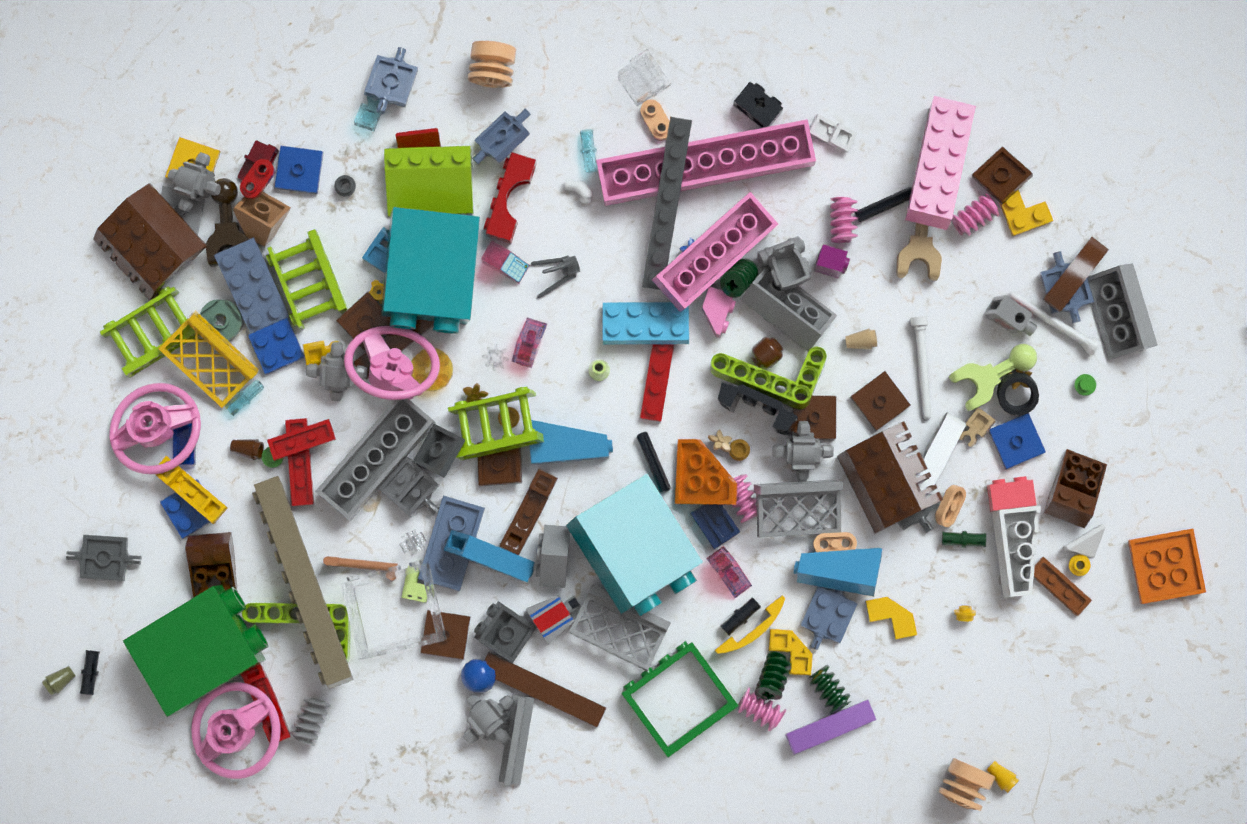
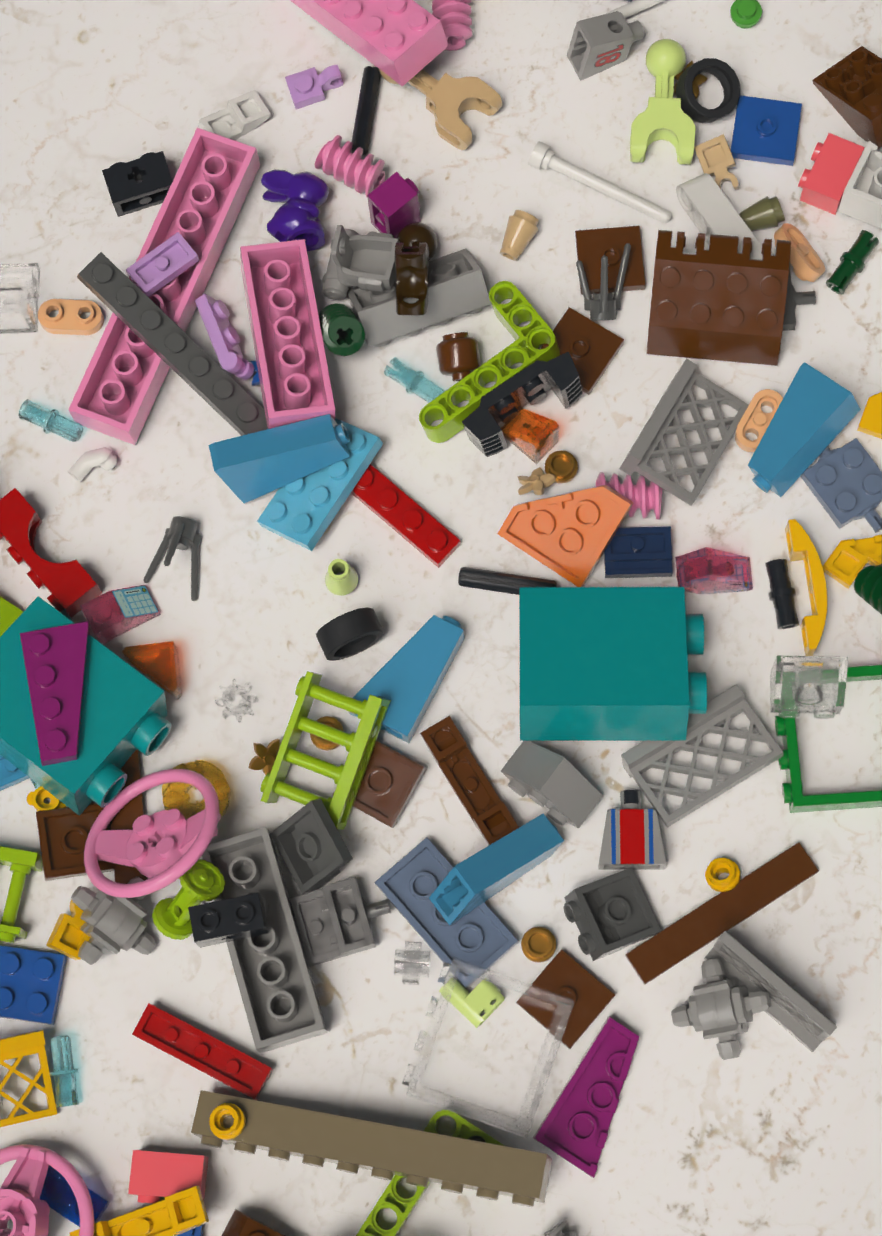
camera: 50 degrees left, 10 degrees down
reddish brown cone [230,439,264,460] -> none
bright green plate [262,447,284,468] -> none
red plate [267,419,336,461] -> none
nougat hinge [323,556,398,581] -> none
blue hair [460,659,495,693] -> none
clear pink slope [511,317,547,368] -> none
bright pink slope [702,287,736,338] -> none
light grey piece [772,421,834,481] -> none
none -> magenta wing [20,621,89,766]
none -> clear orange slope [122,641,182,700]
none -> lavender plate [126,232,199,297]
none -> coral brick [128,1150,209,1204]
none -> lime hose [152,859,225,940]
none -> black brick [188,893,269,948]
none -> lavender plate [195,294,254,380]
none -> dark azure slope [208,414,350,504]
none -> yellow plate [209,1103,246,1140]
none -> dark purple animal [261,169,330,251]
none -> lavender plate [285,65,344,110]
none -> black tyre [316,607,384,661]
none -> clear light blue axle [384,357,445,403]
none -> dark brown piece [395,222,438,315]
none -> clear orange slope [501,408,559,464]
none -> pearl gold plate [521,927,556,963]
none -> magenta wing [533,1017,639,1178]
none -> dark grey plant [576,243,631,320]
none -> yellow plate [705,858,741,892]
none -> olive cone [739,196,785,231]
none -> clear slope [770,655,848,719]

